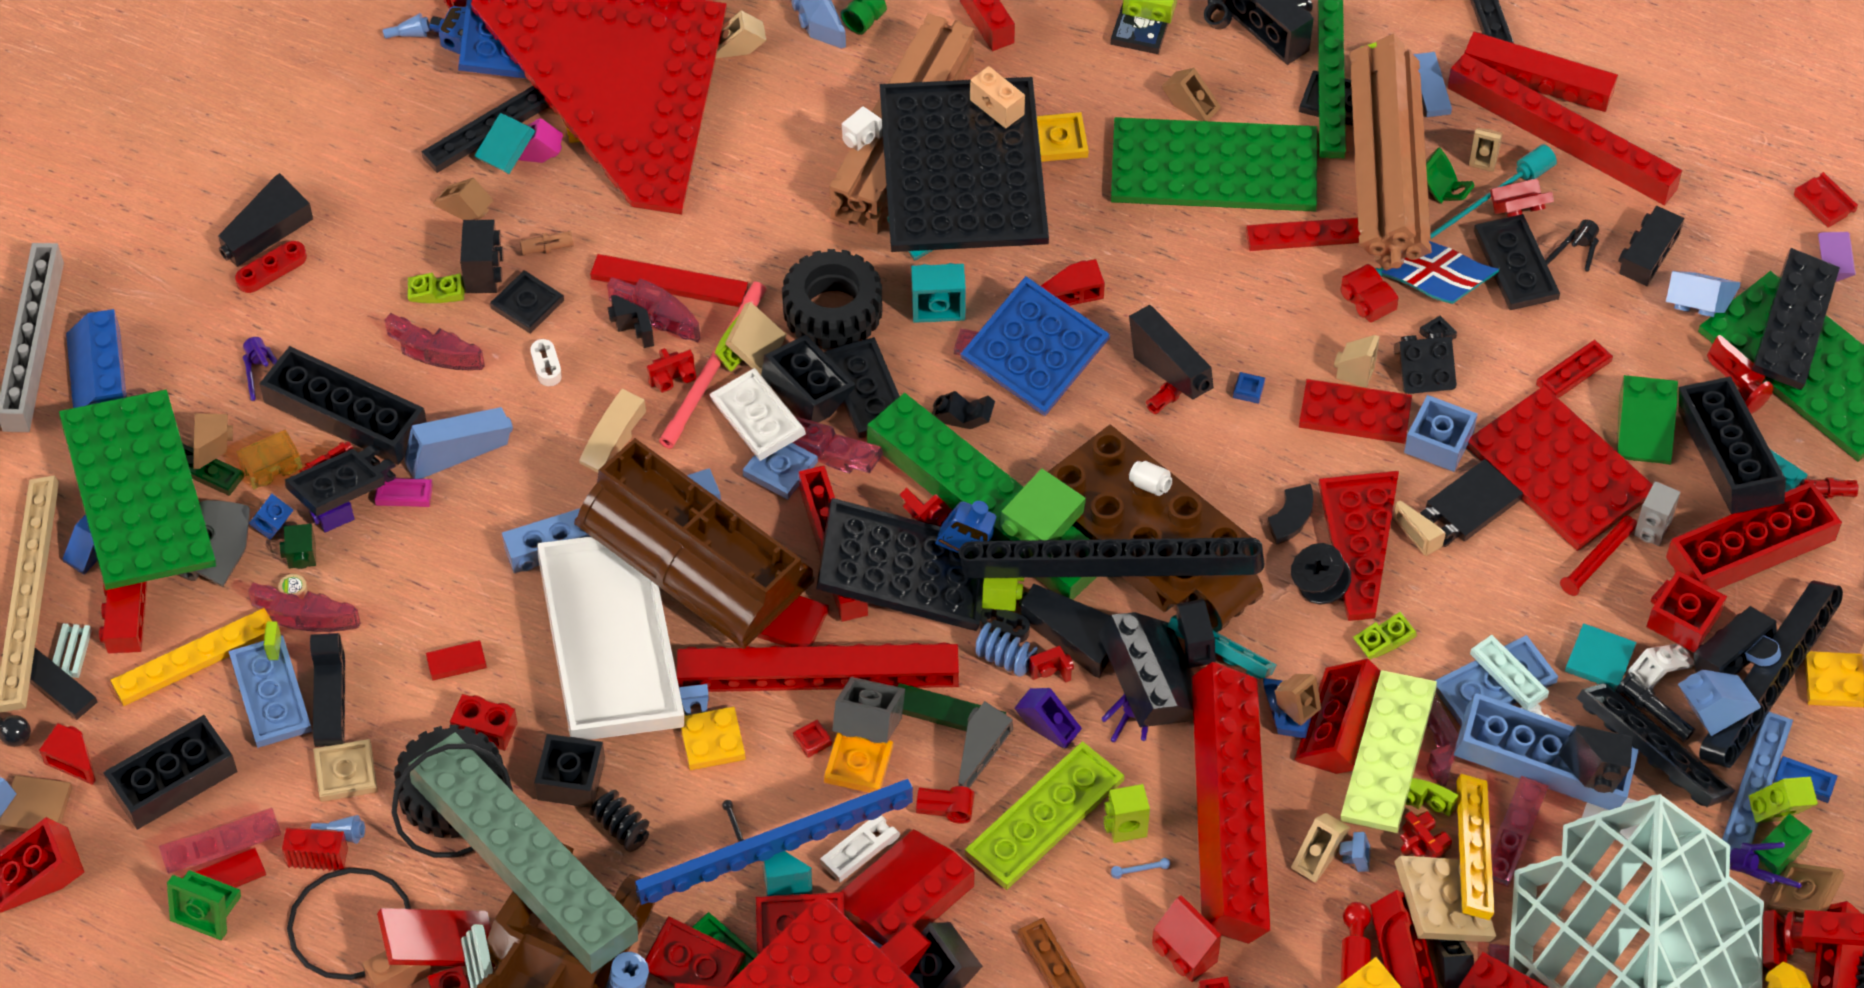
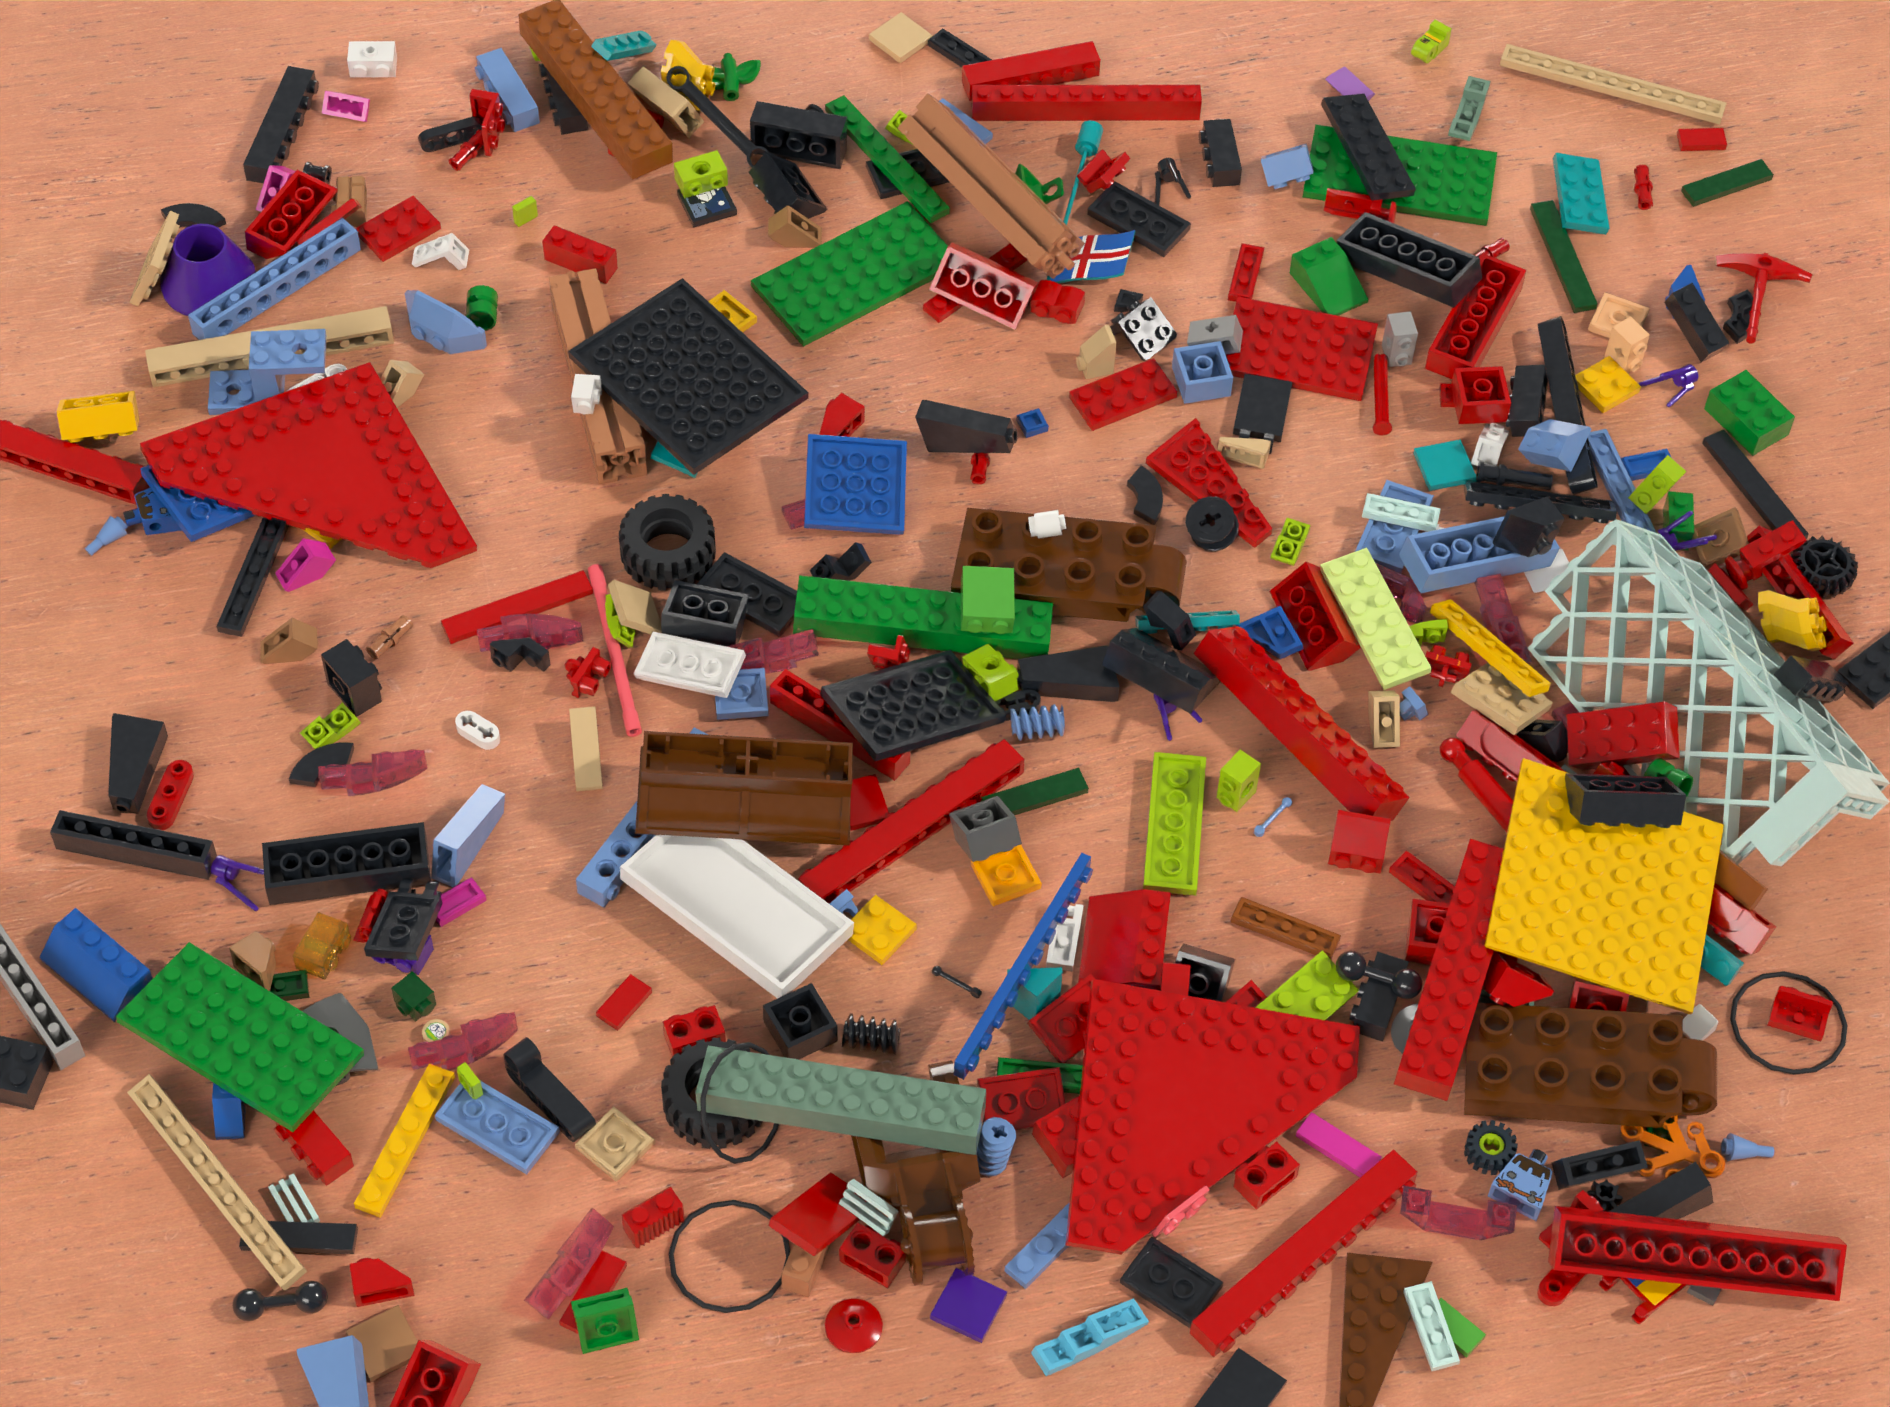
camera: 40 degrees left, 0 degrees up
black brick [103,715,238,830] -> none
blue brick [248,494,293,540] -> none
medium blue cone [310,815,365,844] -> none
teal tile [474,113,535,174] -> none
black tile [490,270,564,334] -> none
red tile [793,719,832,758] -> none
teal brick [911,263,966,323] -> none
red piece [916,786,975,824] -> none
blue torso [935,501,996,553] -> none
dark grey slope [958,701,1013,788] -> none
black beam [959,538,1265,578] -> none
light nougat brick [970,66,1025,128] -> none
dark purple slope [1014,688,1082,748] -> none
red bracket [1029,646,1074,683] -> none
medium nougat slope [1275,674,1321,726] -> none
tan slope [1469,127,1503,172] -> none
black tile [1745,635,1781,666] -> none
red plate [1794,172,1858,228] -> none
none -> black brick [50,810,217,880]
none -> black tile [289,742,354,787]
none -> black slope [749,152,827,219]
none -> red slope [929,242,1039,330]
none -> light grey brick [1187,315,1243,354]

